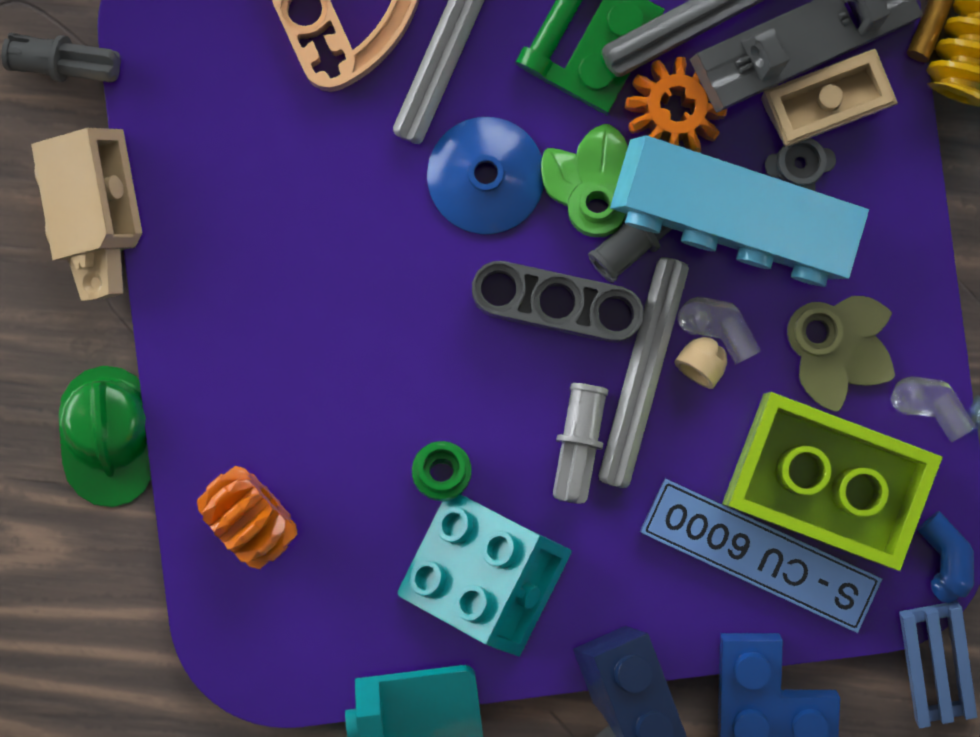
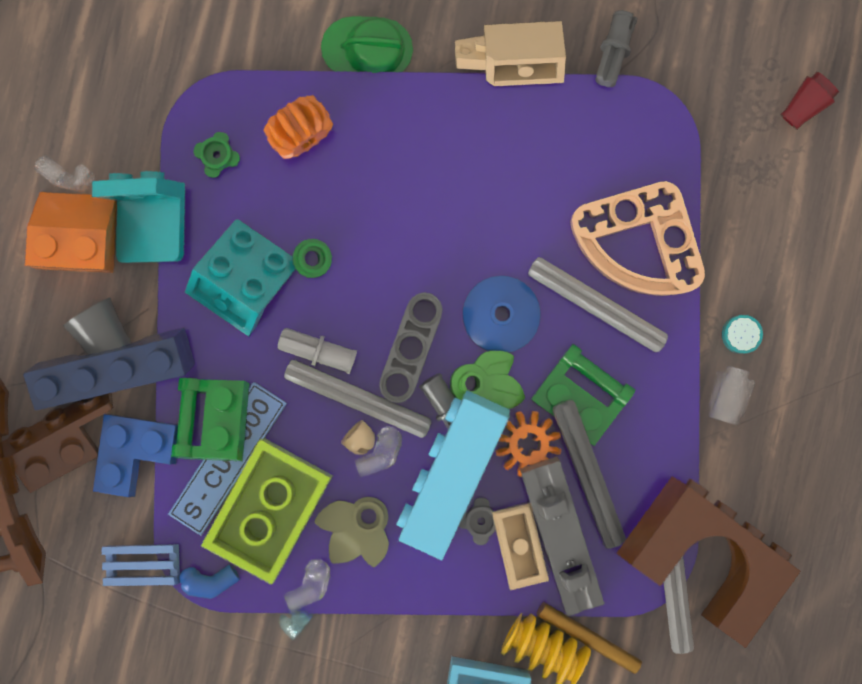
camera: 90 degrees right, 0 degrees up
none -> green plate [171,378,250,461]
none -> green plate [194,132,240,178]

